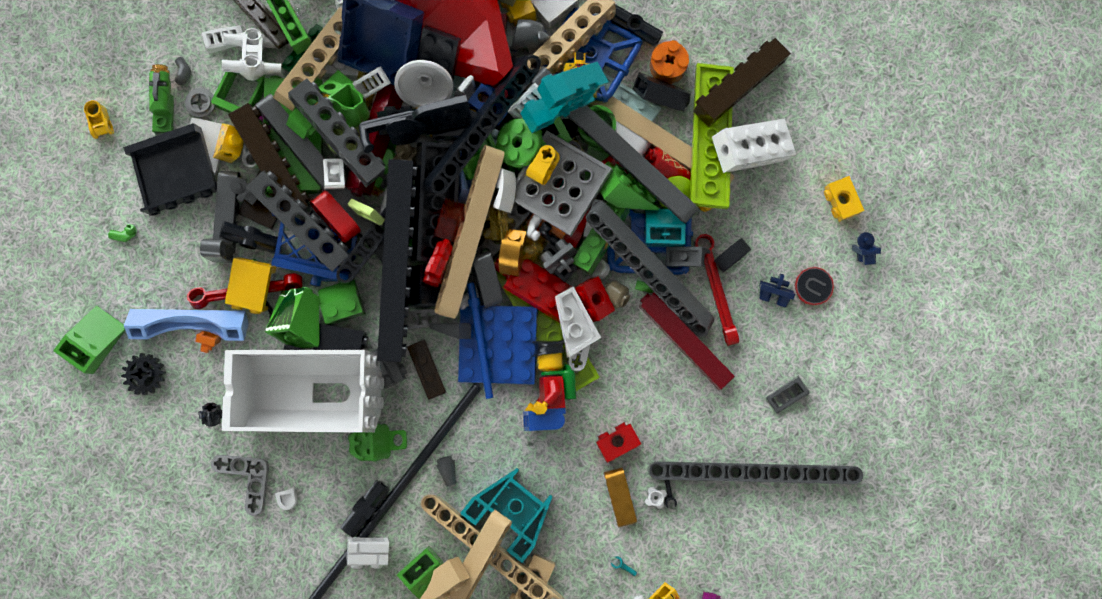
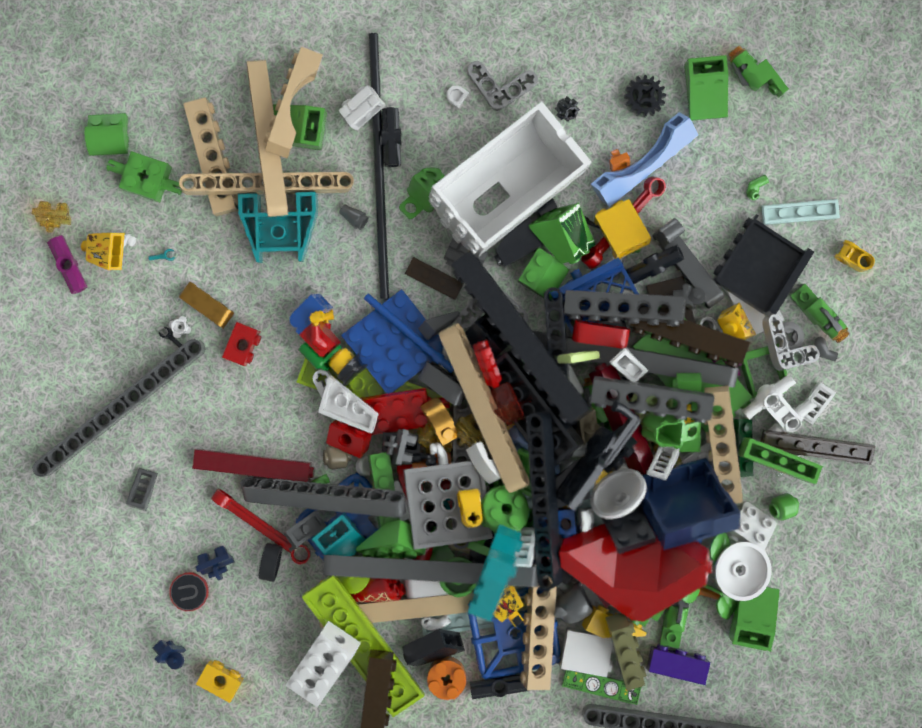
camera: 135 degrees right, 5 degrees up
none -> white arm [421,615,451,631]
none -> bright green plate [728,45,789,98]
none -> light aqua tile [761,199,840,225]
none -> light grey beam [762,314,820,370]

